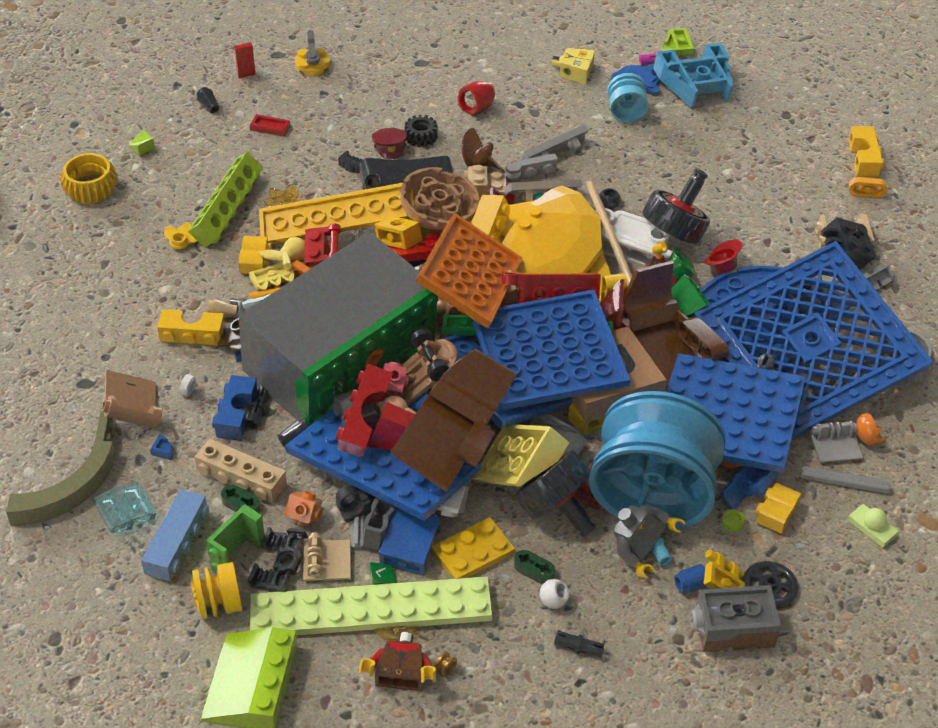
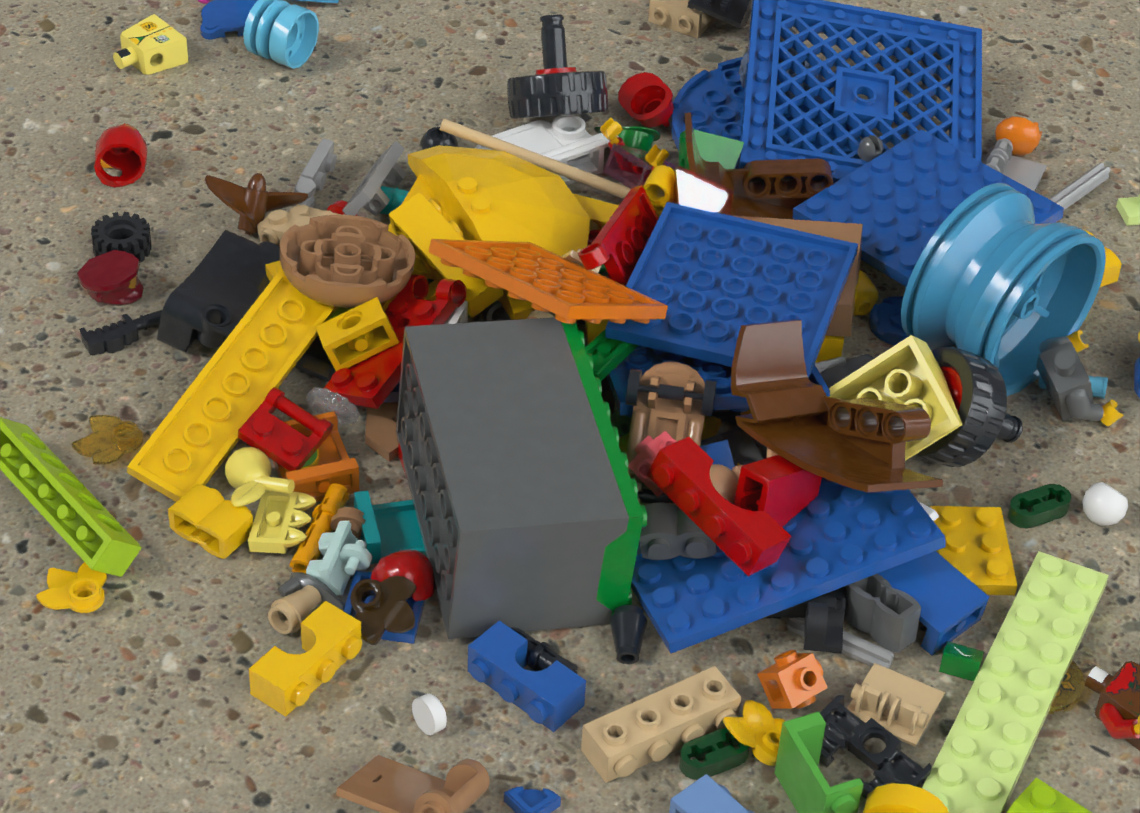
camera: 60 degrees left, 5 degrees down
light grey hinge [521,124,589,160] -> none
none -> yellow plate [723,700,785,766]

